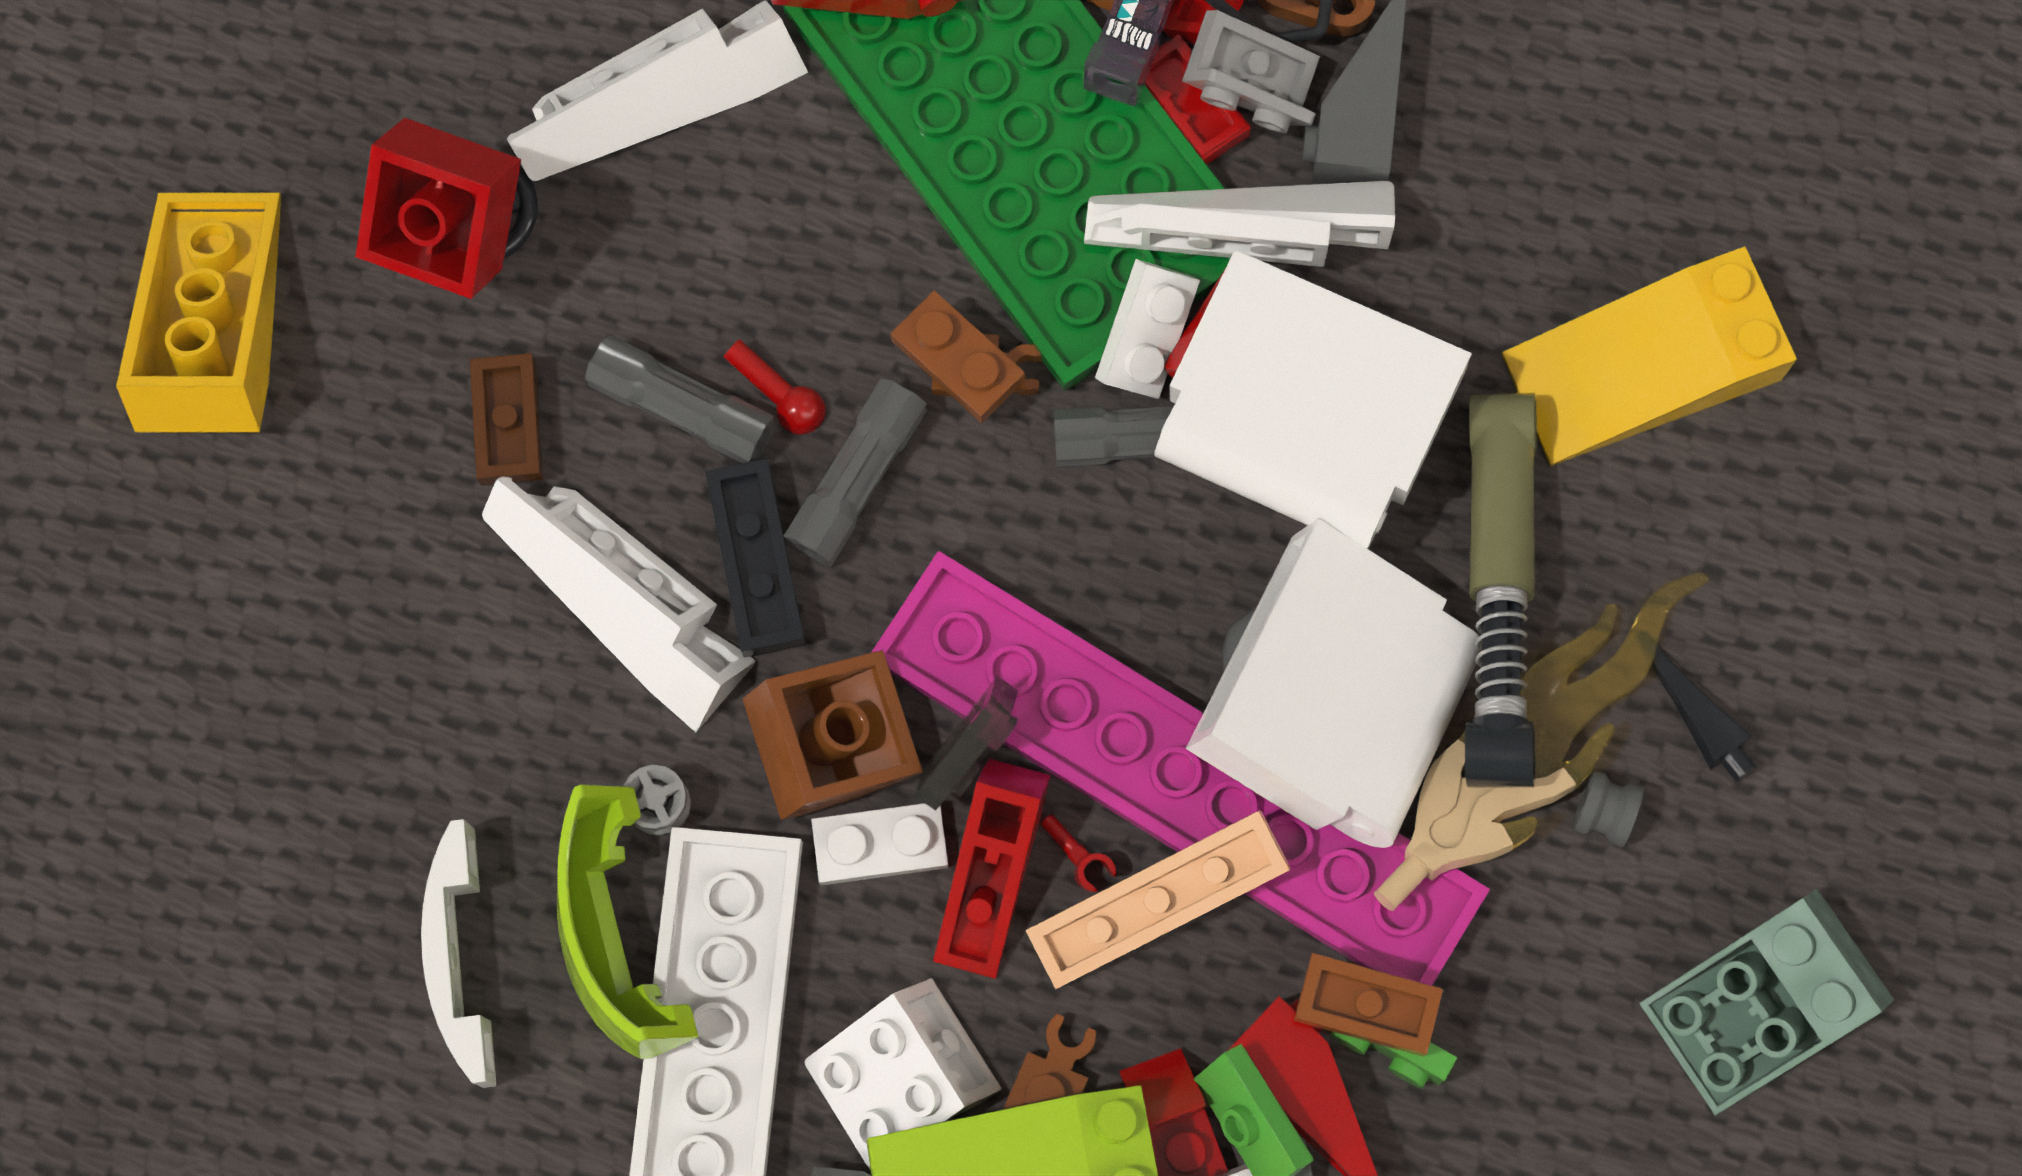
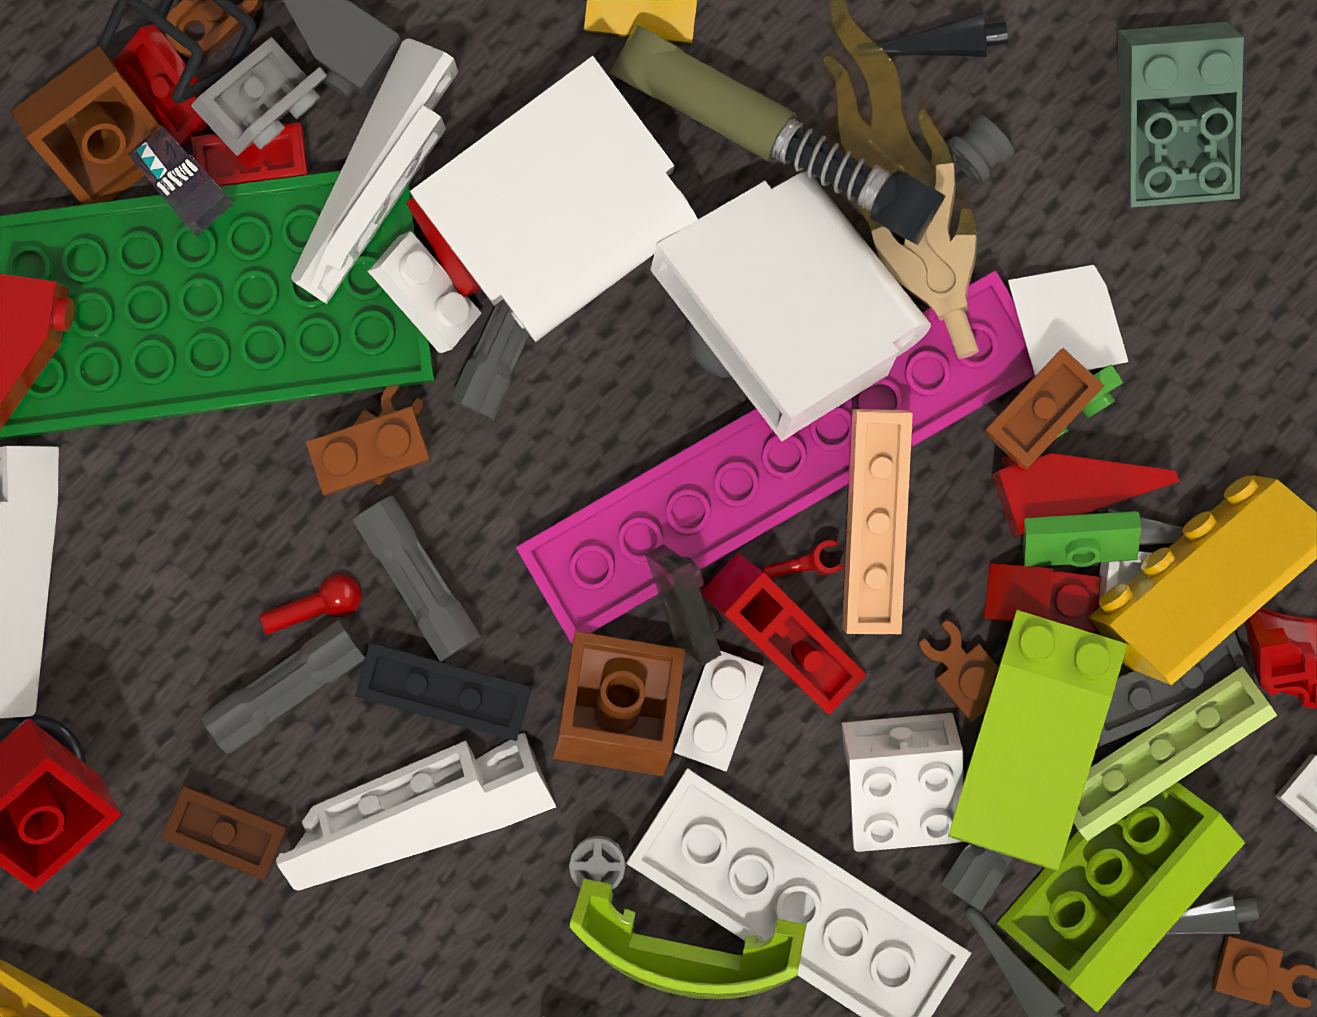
camera: 65 degrees left, 10 degrees up
none -> white sticker [1008,265,1128,376]

